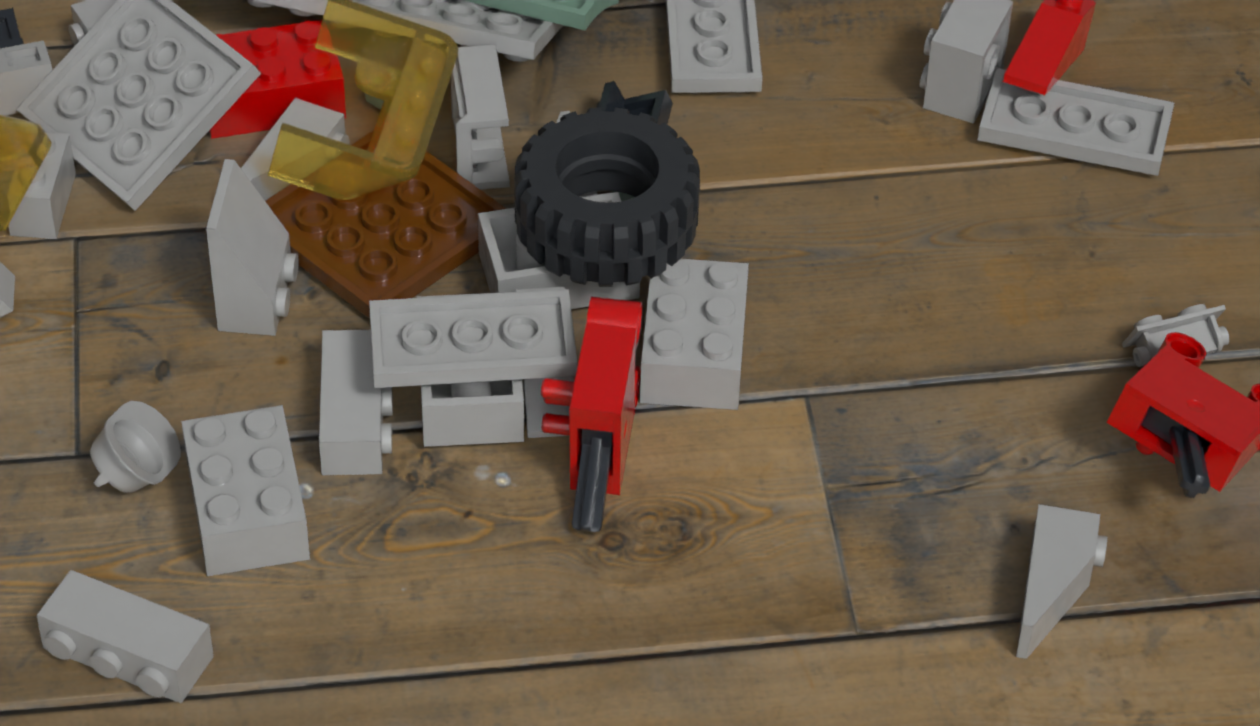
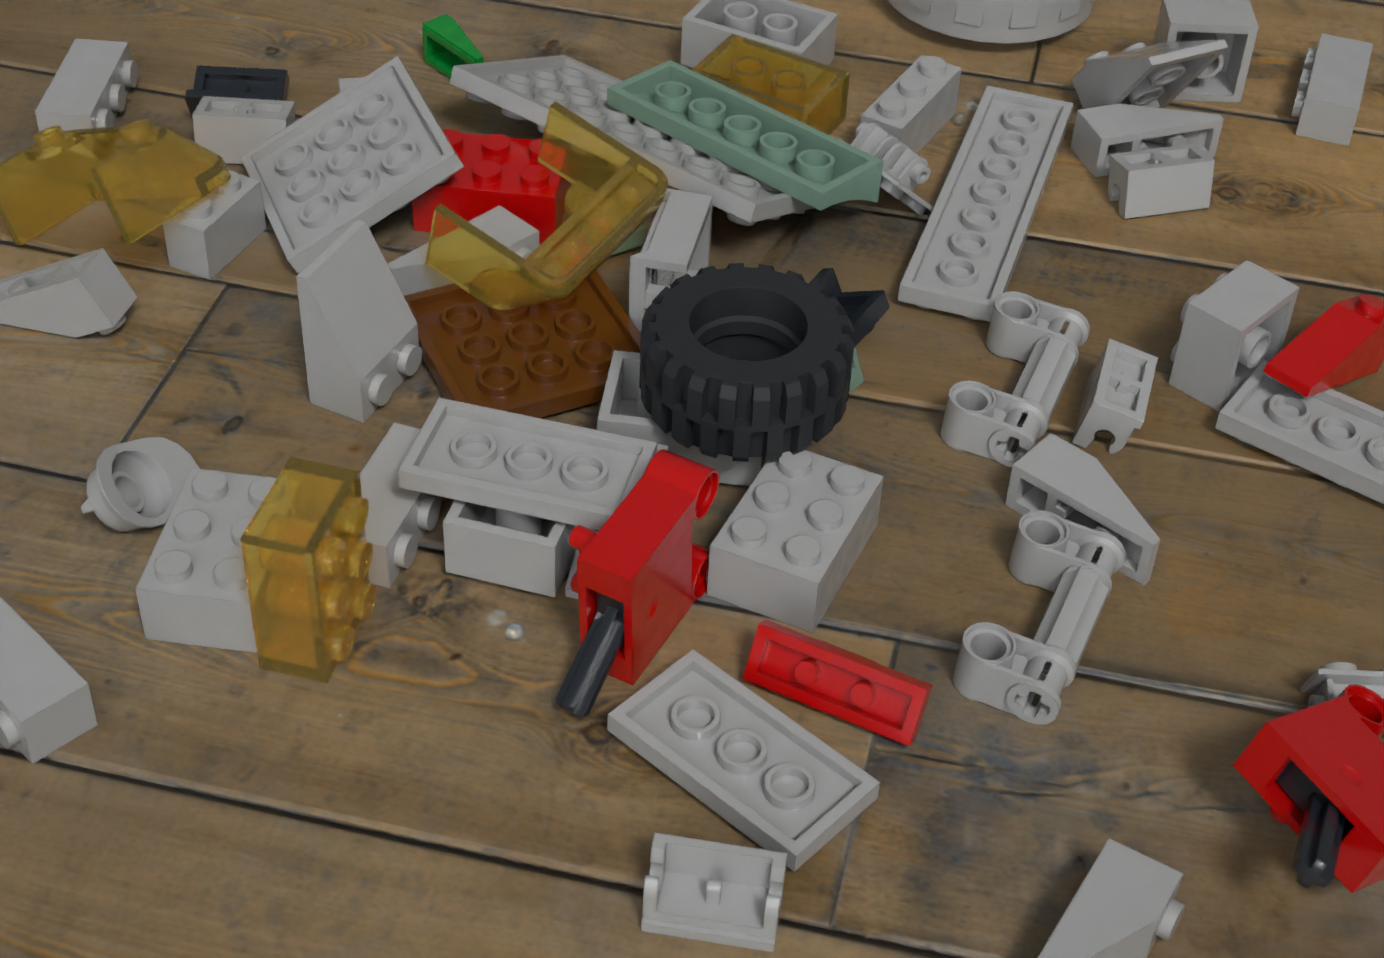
camera: 20 degrees right, 5 degrees down
none -> clear yellow brick [240,457,377,683]
none -> light grey plate [607,649,880,872]
none -> light grey hinge [641,833,788,952]
none -> red plate [742,619,933,746]
none -> light grey piece [940,291,1090,468]
none -> light grey piece [952,510,1126,725]
none -> light grey slope [1005,433,1161,586]
none -> light grey hinge [1072,338,1158,454]

